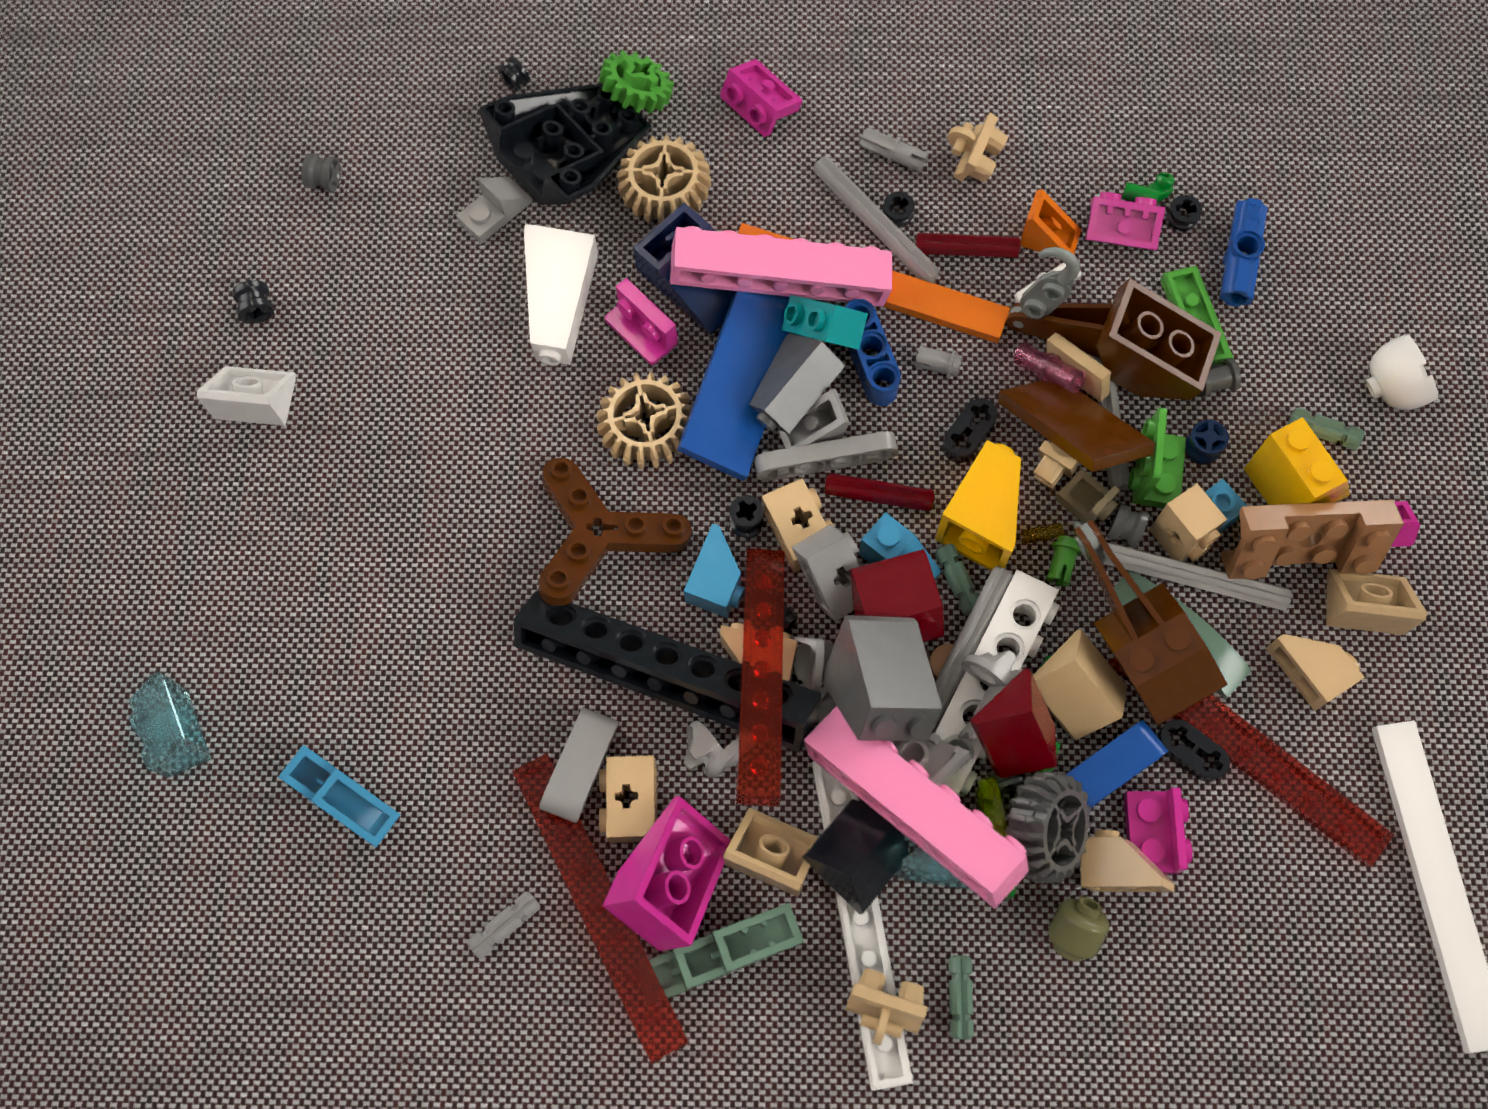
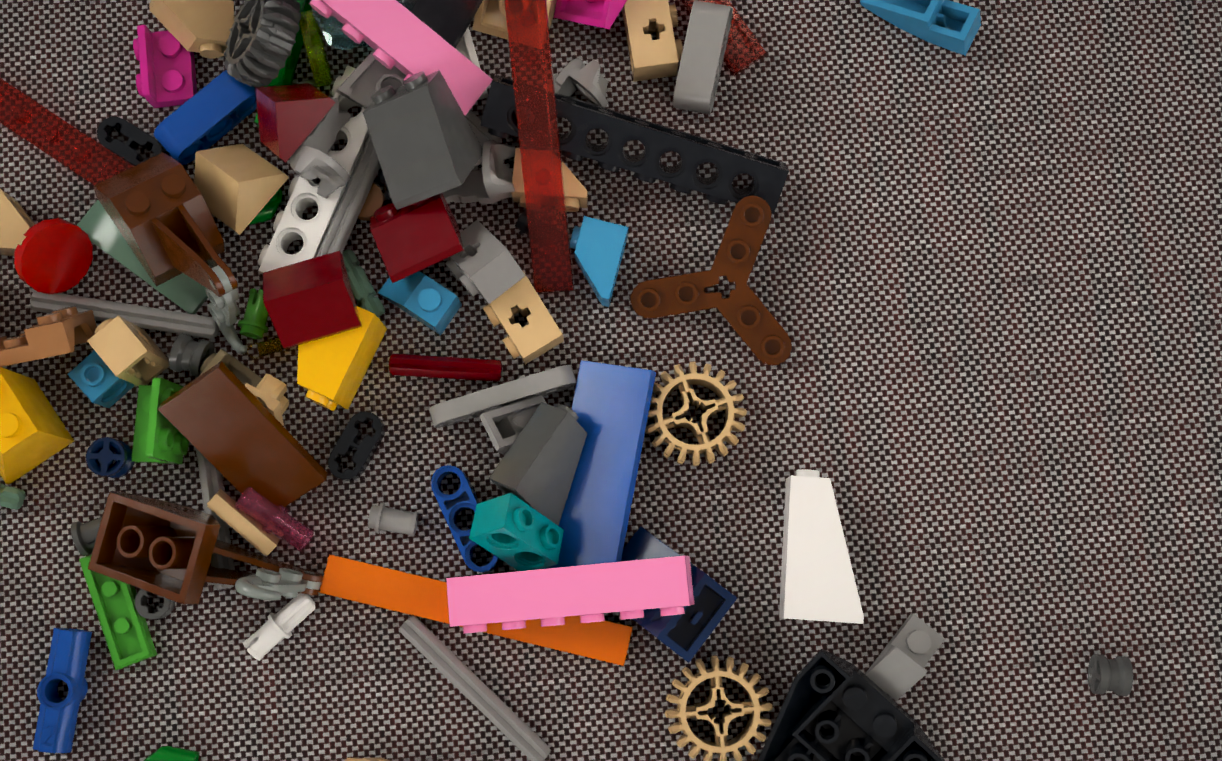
camera: 170 degrees right, 10 degrees up
clear light blue slope [129,672,212,778] -> none
white slope [197,366,296,426] -> none
black wheel [232,280,274,324] -> none
dark pink bracket [604,278,678,366] -> none
black bush [730,495,764,539] -> none
black bush [883,191,915,228] -> none
dark red axle [915,233,1021,258] -> none
orange slope [1020,189,1082,254] -> none
dark pink bracket [1085,192,1165,251] -> none
black bush [1166,195,1202,231] -> none
none -> red tile [14,218,93,294]
none -> dark red slope [263,250,362,349]

